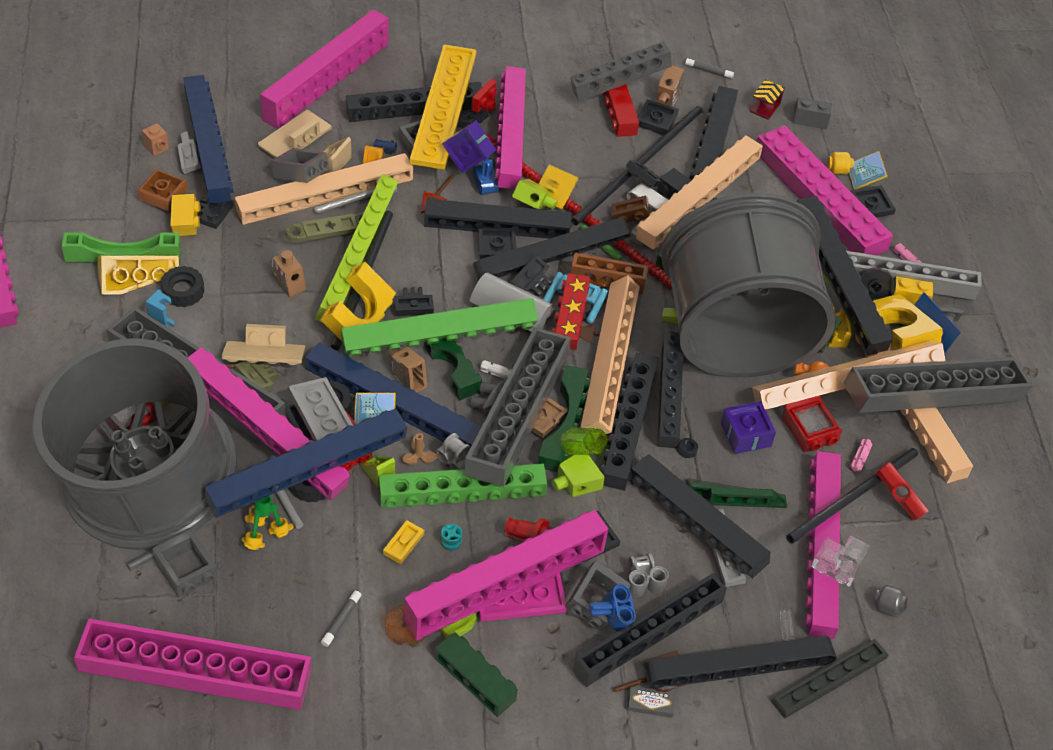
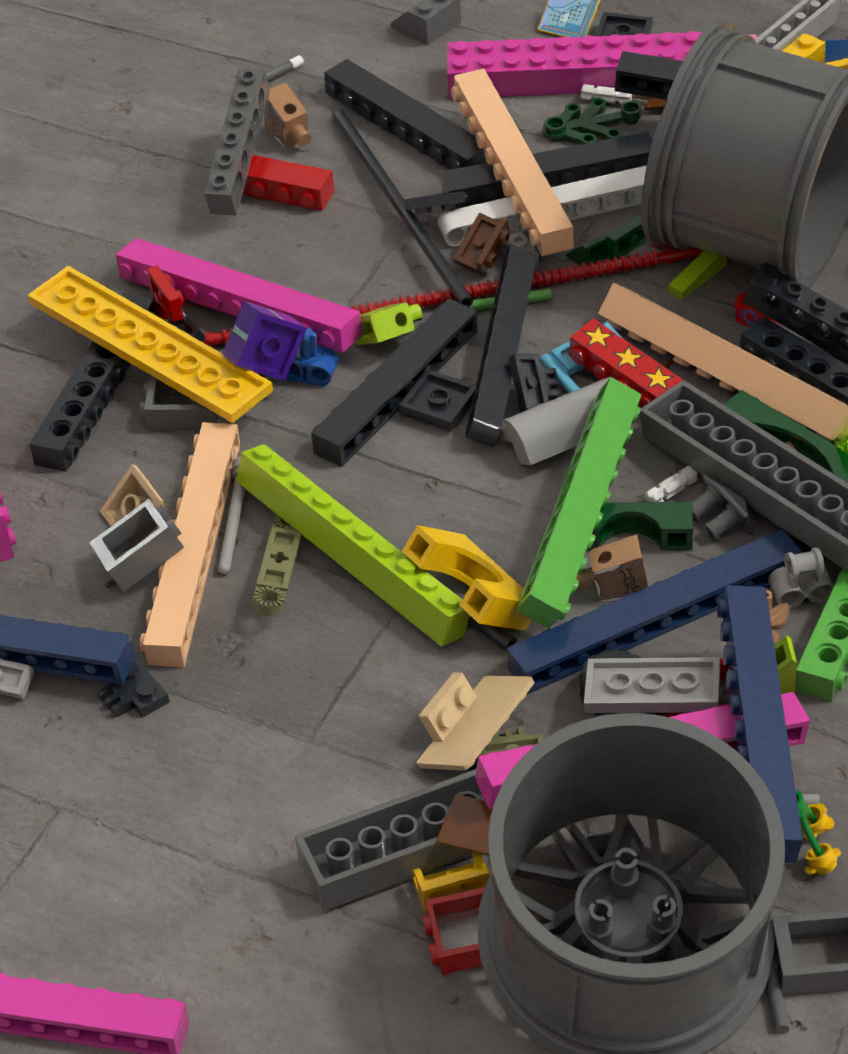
camera: 50 degrees left, 5 degrees down
bright green arch [62,232,181,262] -> none
yellow wedge [98,256,179,294] -> none
dark orange brick [137,169,188,211] -> none
dark azure hinge [146,289,175,327] -> none
black tyre [161,266,205,307] -> none
yellow brick [171,194,201,236] -> none
tan bracket [258,110,331,158] -> none
medium nougat torso [272,250,306,298] -> none
piece [354,393,396,424] -> none
light orange tile [363,145,384,164] -> none
dark blue pin [374,139,397,154] -> none
black hinge [394,287,434,315] -> none
piece [421,174,454,213] -> none
yellow piece [538,165,579,209] -> none
dark orange brick [571,253,648,294] -> none
black plate [638,99,679,134] -> none
piece [750,79,785,120] -> none
yellow head [827,152,854,174] -> none

